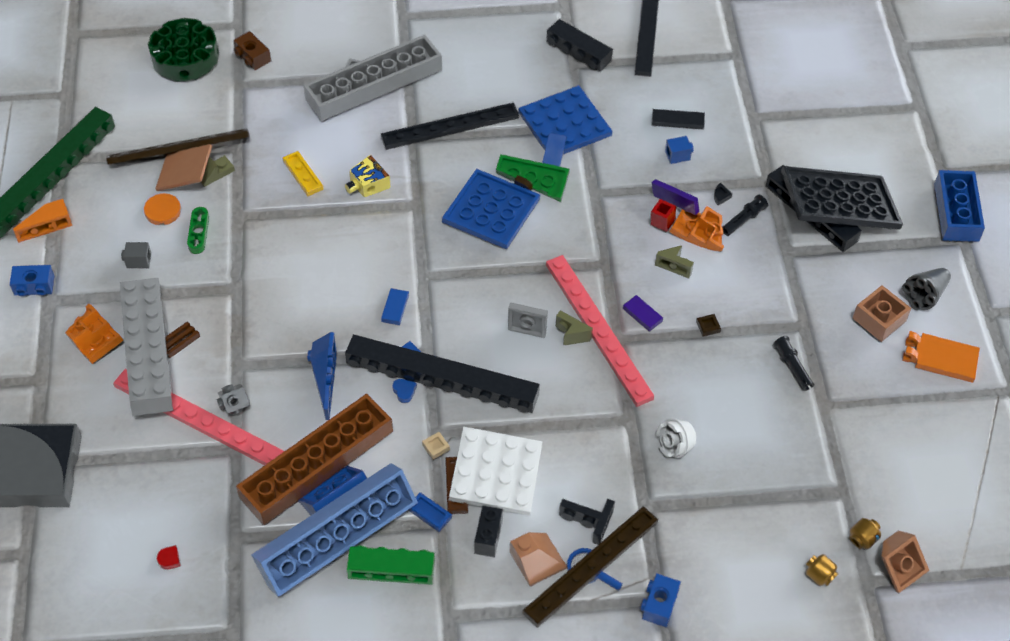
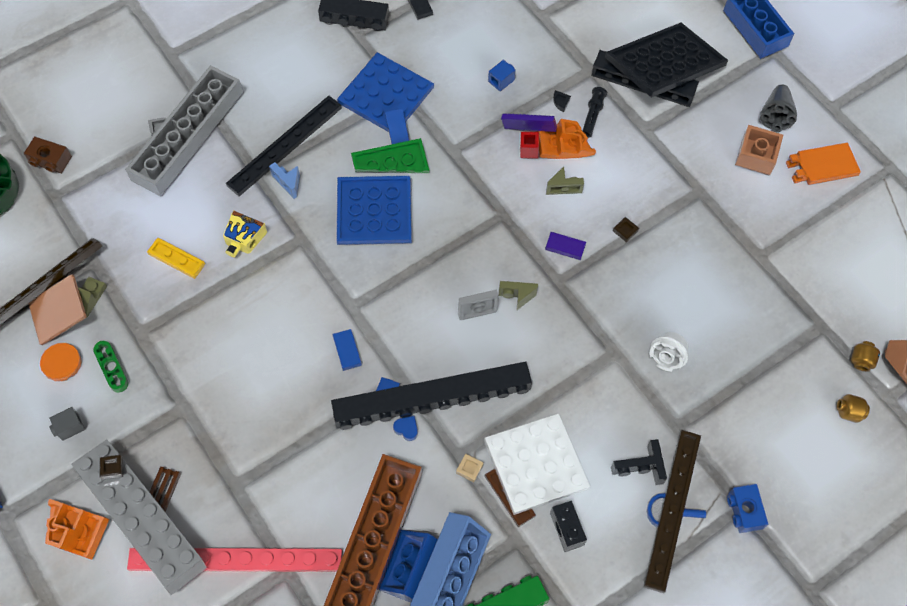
camera: 30 degrees left, 10 degrees up
dark grey brick [217,384,250,415] -> none
blue wedge [307,332,337,420] -> none
blue tile [408,492,452,532] -> none
nougat slope [510,532,567,586] -> none
dark brown tile [514,175,533,191] -> none
coral plate [546,255,654,407] -> none
black tile [652,109,705,129] -> none
black pin [773,336,814,391] -> none
none -> dark brown tile [100,455,123,480]
none -> medium blue slope [269,162,300,199]

